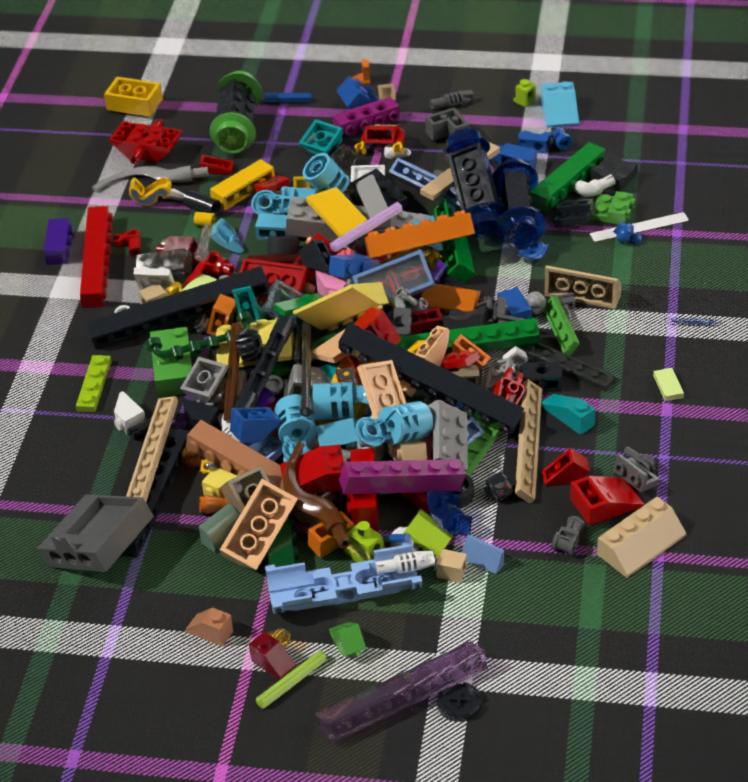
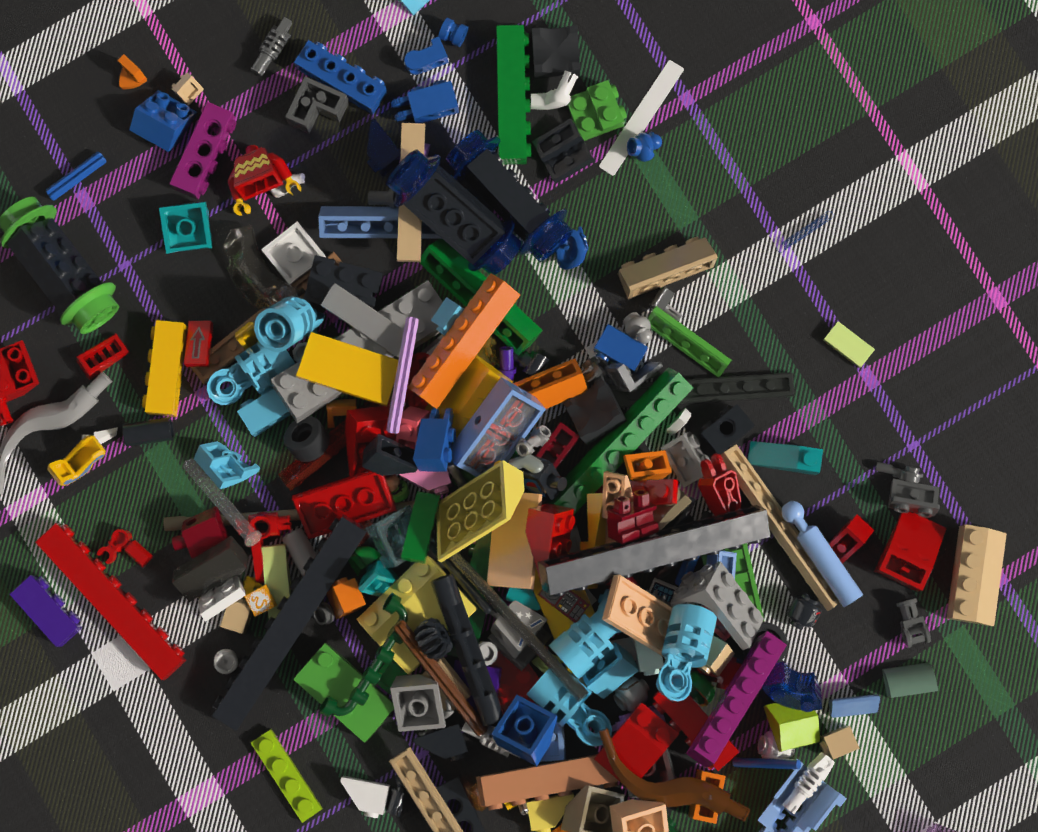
camera: 40 degrees left, 40 degrees up
yellow piece [194,212,215,228] -> none
lime torso [344,521,385,562] -> none
none -> tile [244,584,277,617]
none -> blue brick [294,40,387,115]
none -> dark red hips [608,489,659,544]
none -> light blue piece [782,501,863,607]
none -> sand green brick [882,662,938,698]

